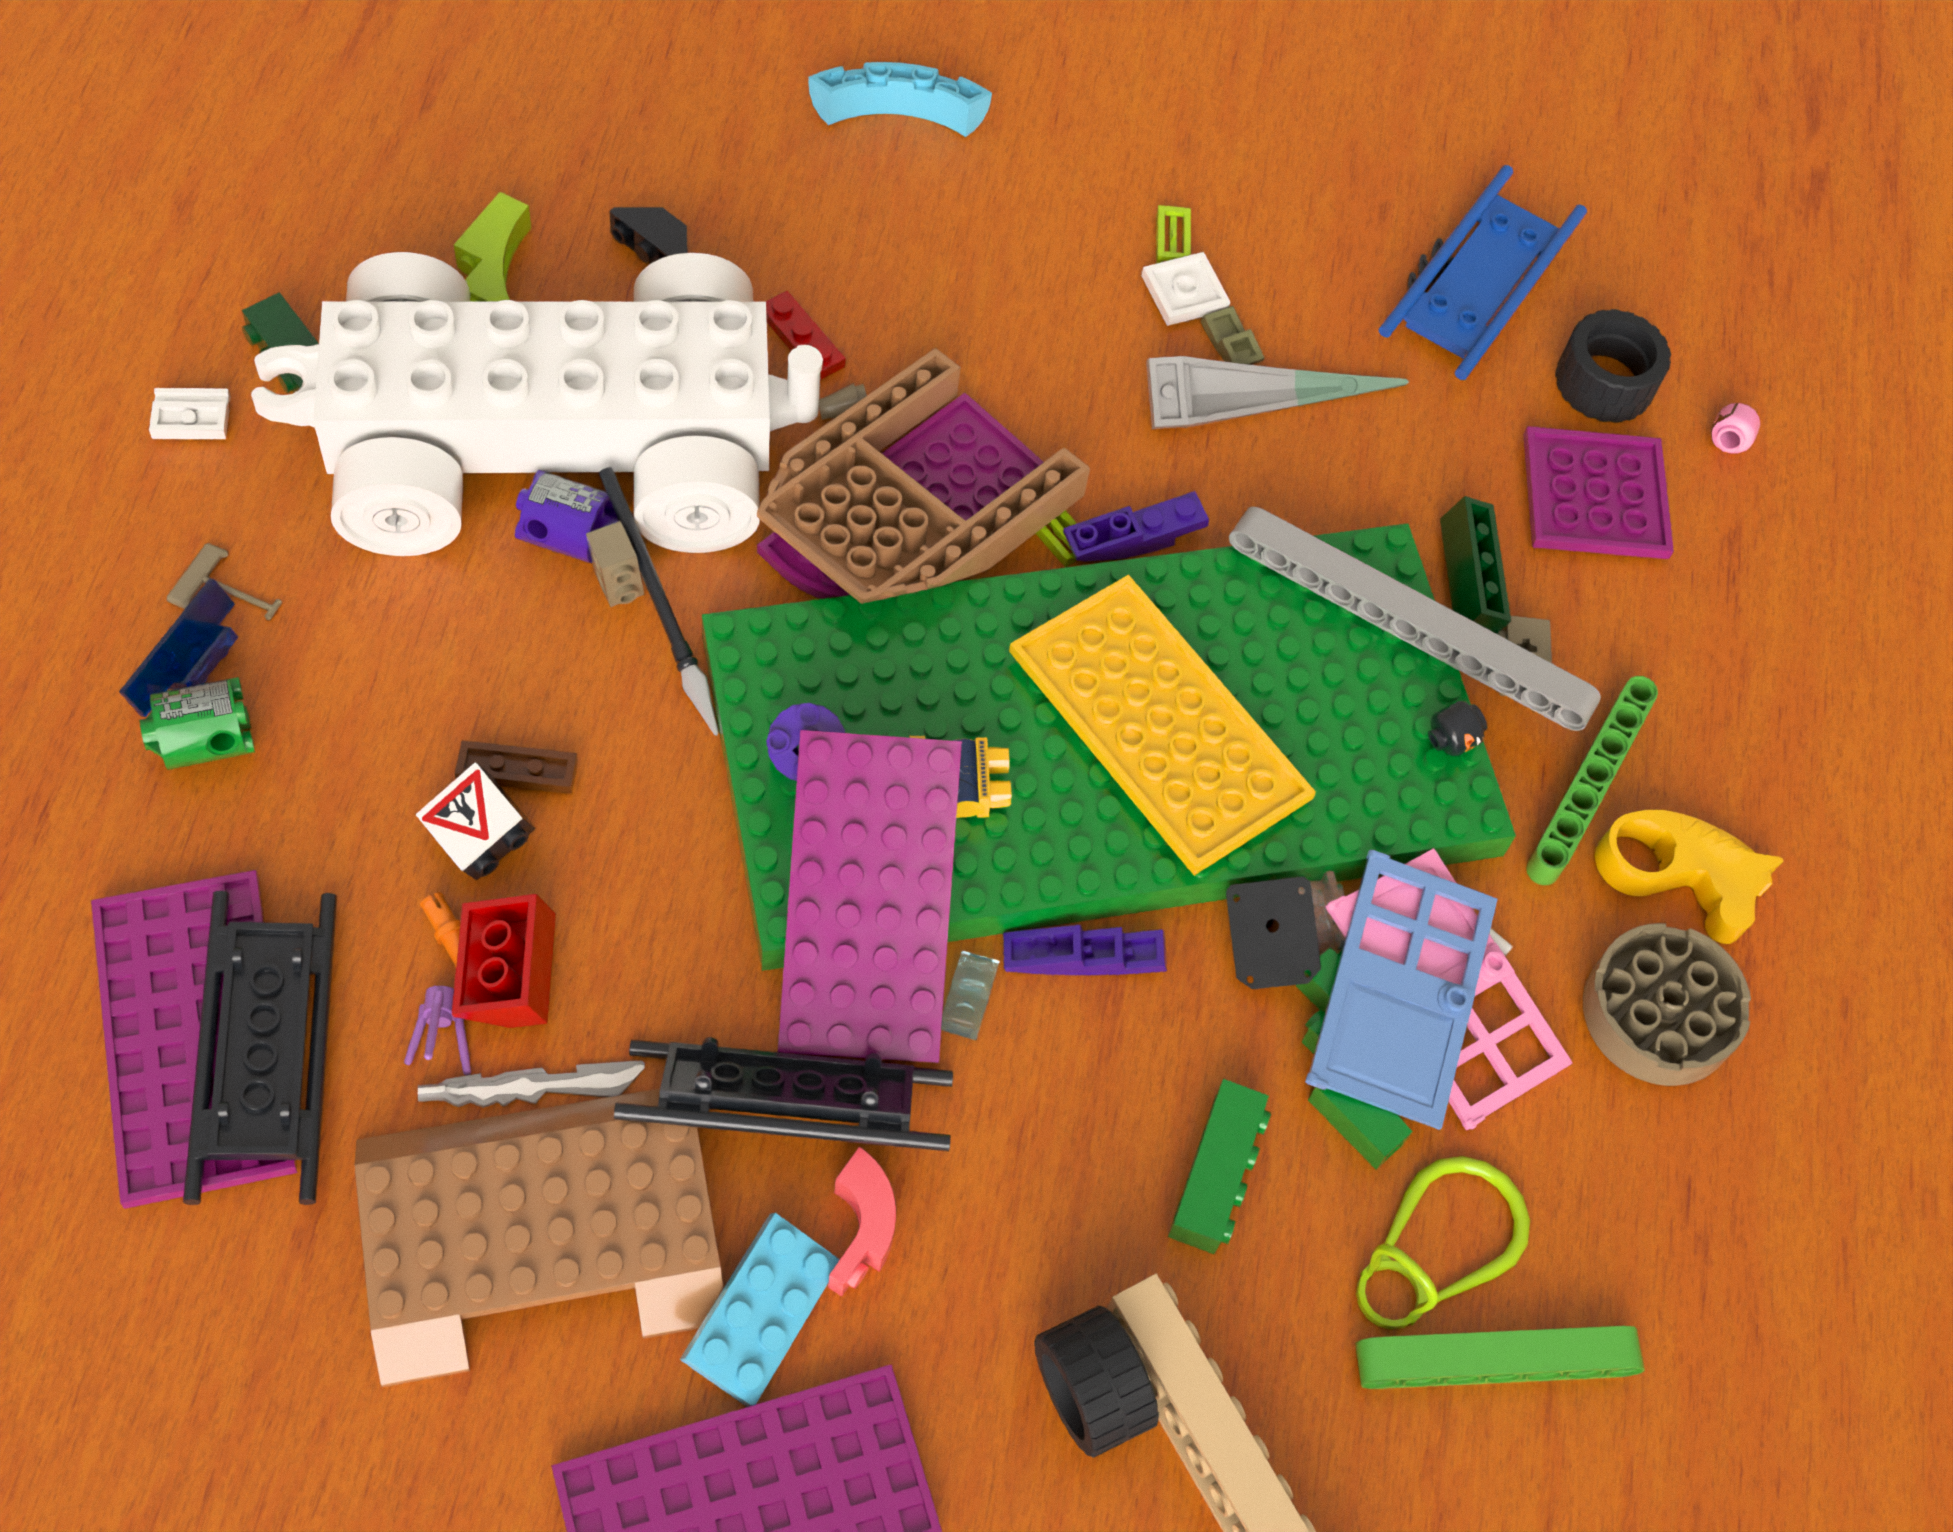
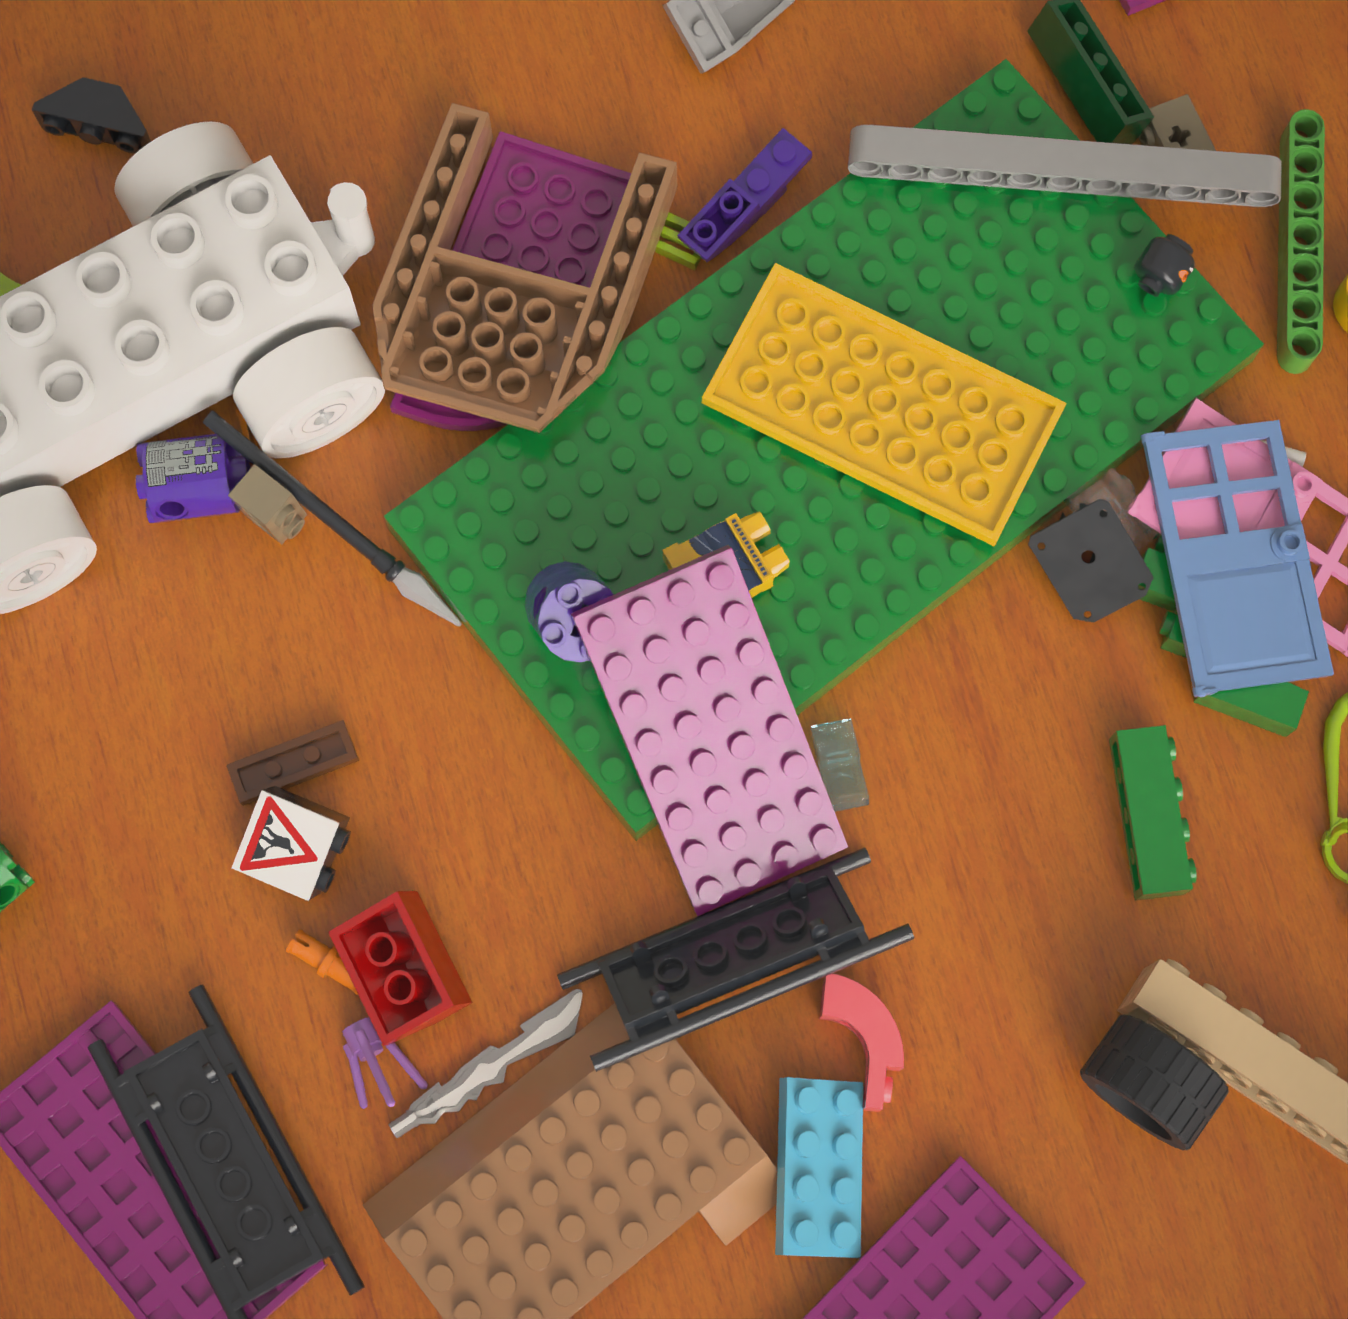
camera: 20 degrees left, 15 degrees up
red plate [765,291,846,380] -> none
dark tan cone [819,383,867,420] -> none
dark purple slope [1003,925,1167,975] -> none

